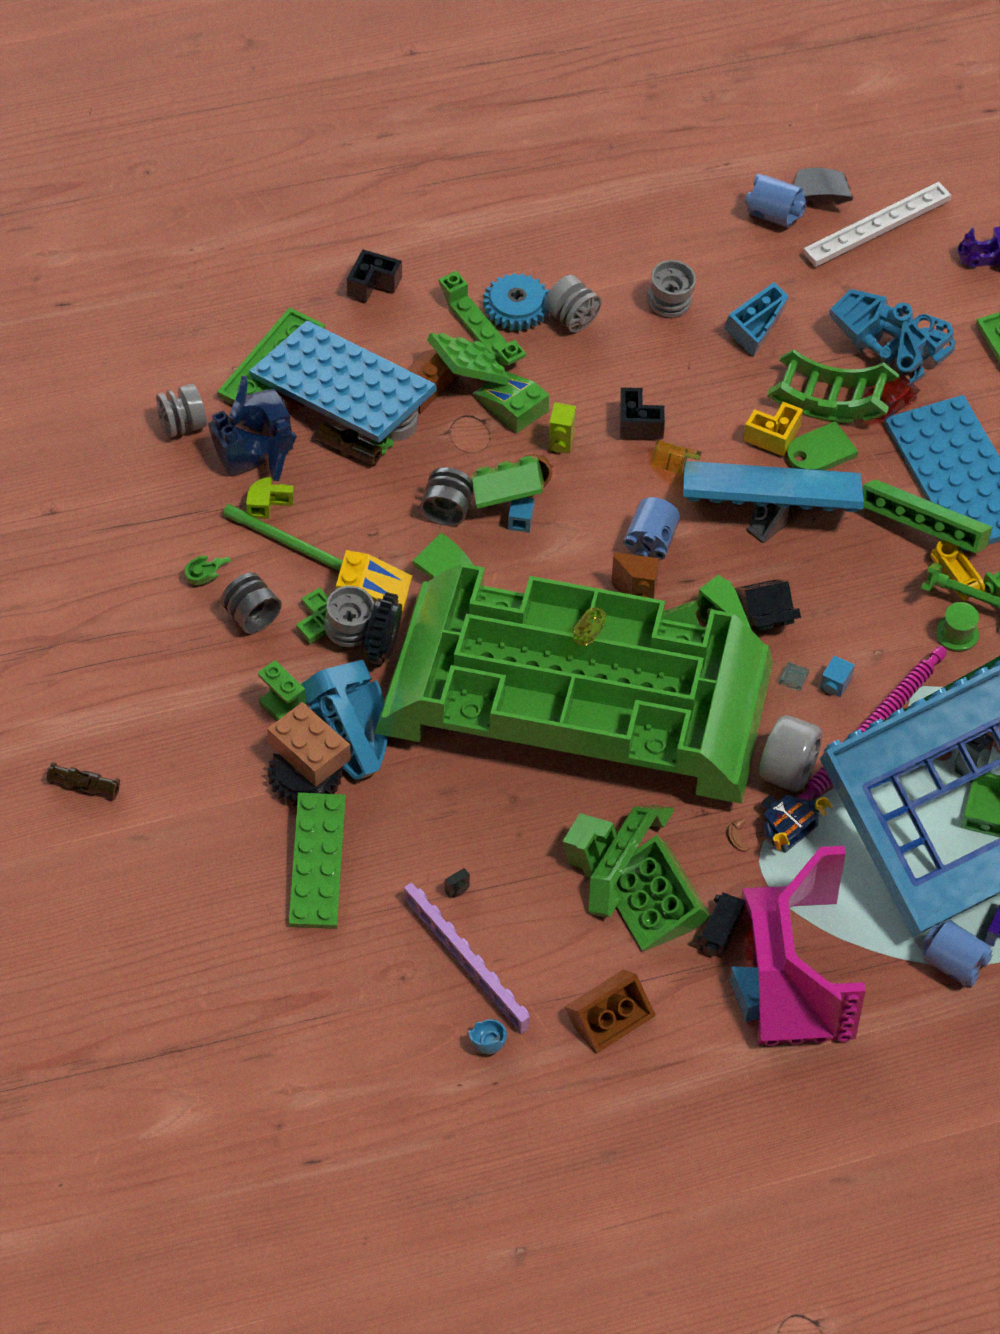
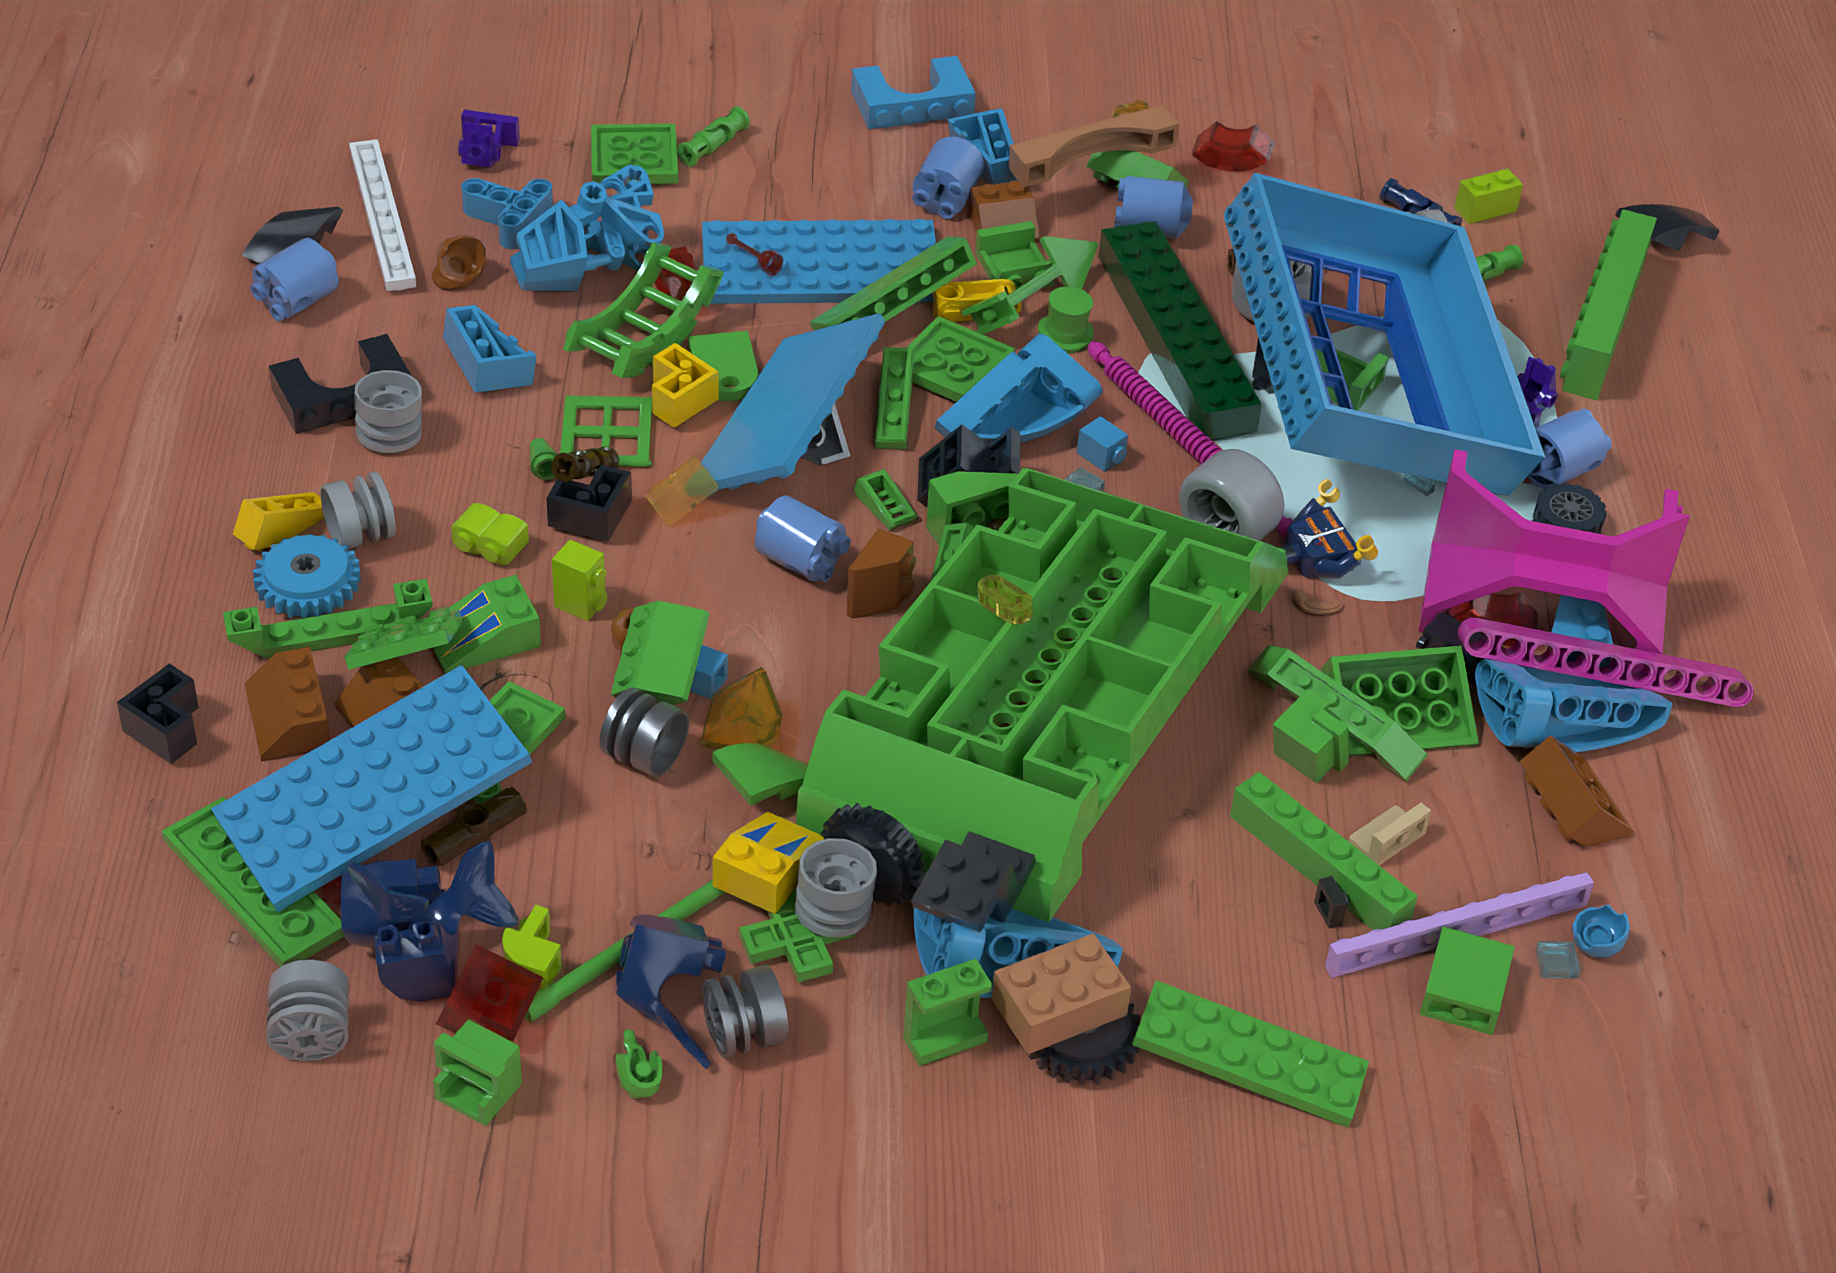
camera: 75 degrees left, 10 degrees down
none -> yellow slope [232,492,324,551]
none -> dark orange slope [245,647,330,761]
none -> black arch [268,334,412,434]
none -> dark orange hair [432,235,486,289]
none -> bright green plate [433,1019,522,1126]
none -> clear red slope [436,944,544,1041]
none -> lime brick [451,503,529,565]
none -> dark azure beam [461,178,553,249]
none -> bright green plate [490,681,566,755]
none -> bright green cone [529,438,557,480]
none -> dark brown piece [551,446,619,482]
none -> bright green window [560,396,652,467]
none -> dark blue hips [615,914,726,1069]
none -> clear yellow slope [700,667,783,749]
none -> clear red hinge [726,233,784,276]
none -> bright green slope [854,469,918,530]
none -> bright green tile [875,347,914,449]
none -> bright green plate [907,316,1016,402]
none -> black bracket [911,831,1037,933]
none -> dark azure panel [934,334,1103,444]
none -> bright green brick [1230,772,1418,930]
none -> tan panel [1349,802,1431,866]
none -> bright green panel [1420,927,1515,1035]
none -> dark pink beam [1458,618,1754,707]
none -> dark azure panel [1475,659,1673,752]
none -> black wheel [1532,483,1607,534]
none -> clear light blue tile [1535,941,1580,978]

